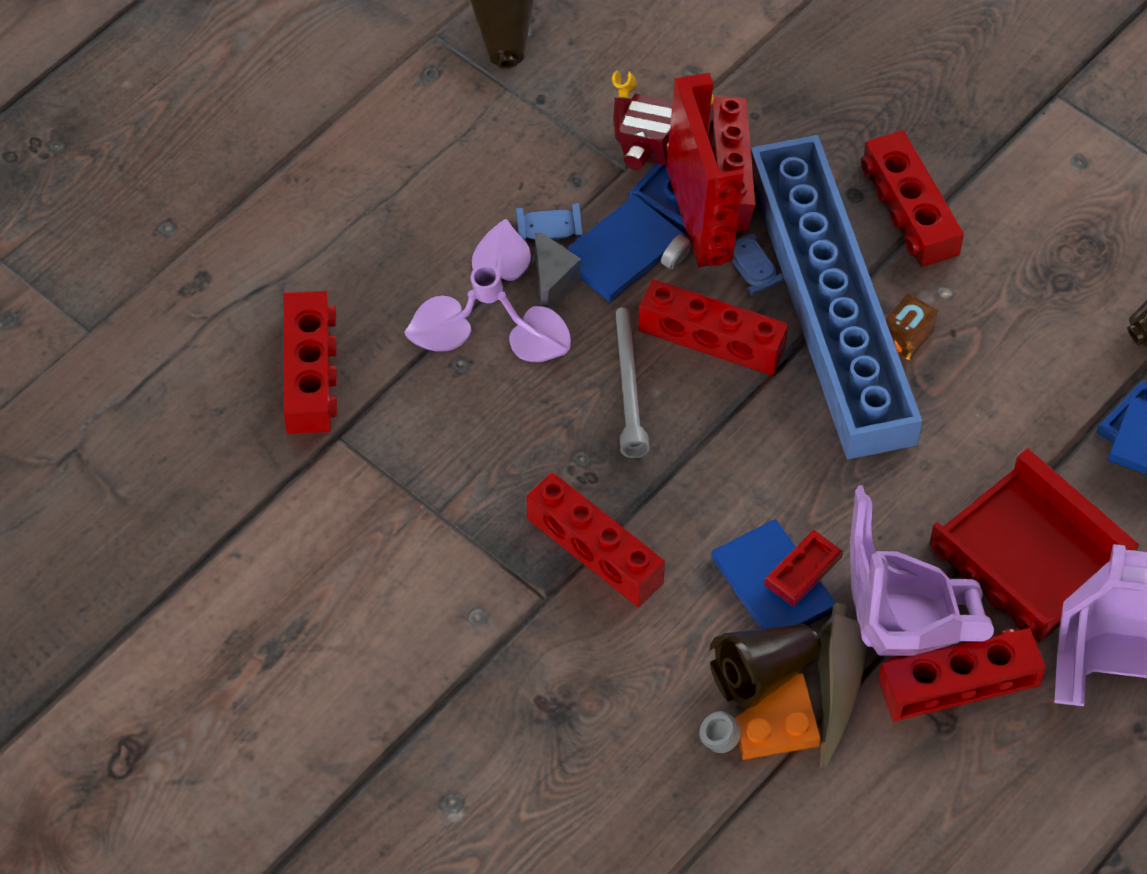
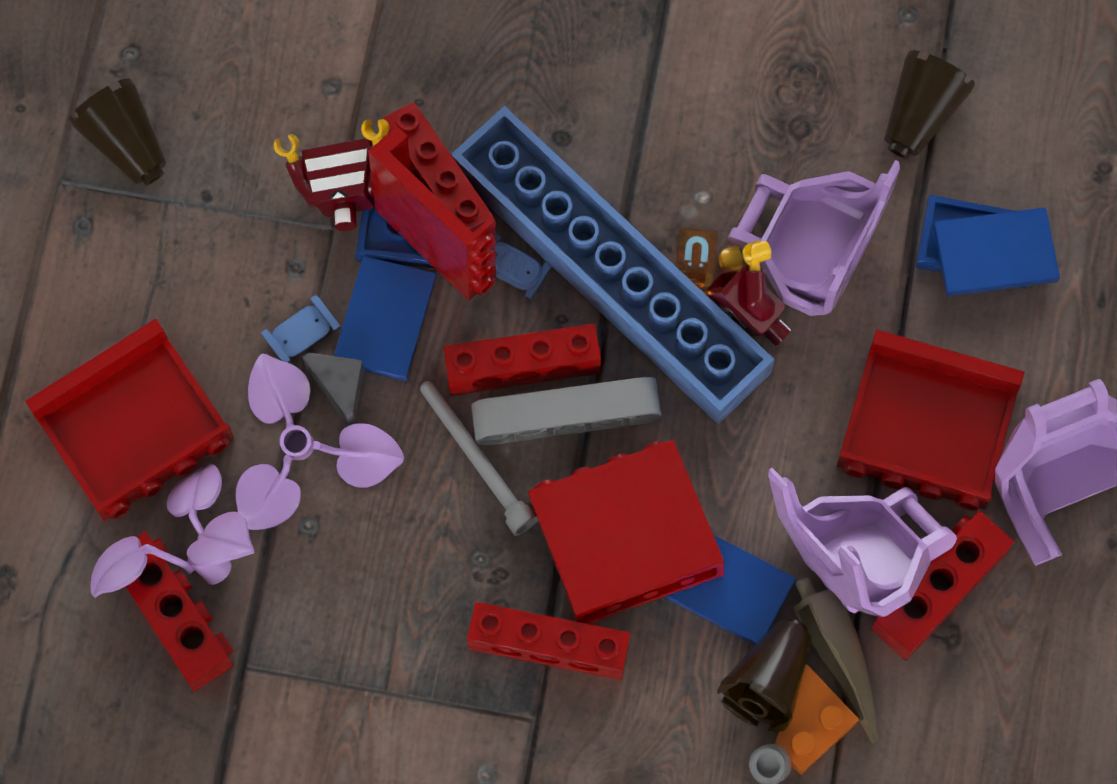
camera: 30 degrees left, 15 degrees up
light grey tile [660,234,692,271] -> none
red plate [764,529,843,607] -> none
red brick [860,130,964,267] -> none
none -> red panel [25,319,234,521]
none -> lavender plant [90,464,254,599]
none -> light grey beam [471,377,662,445]
none -> red panel [528,440,724,624]
none -> dark red torso [704,240,791,346]
none -> lavender piece [727,160,900,316]

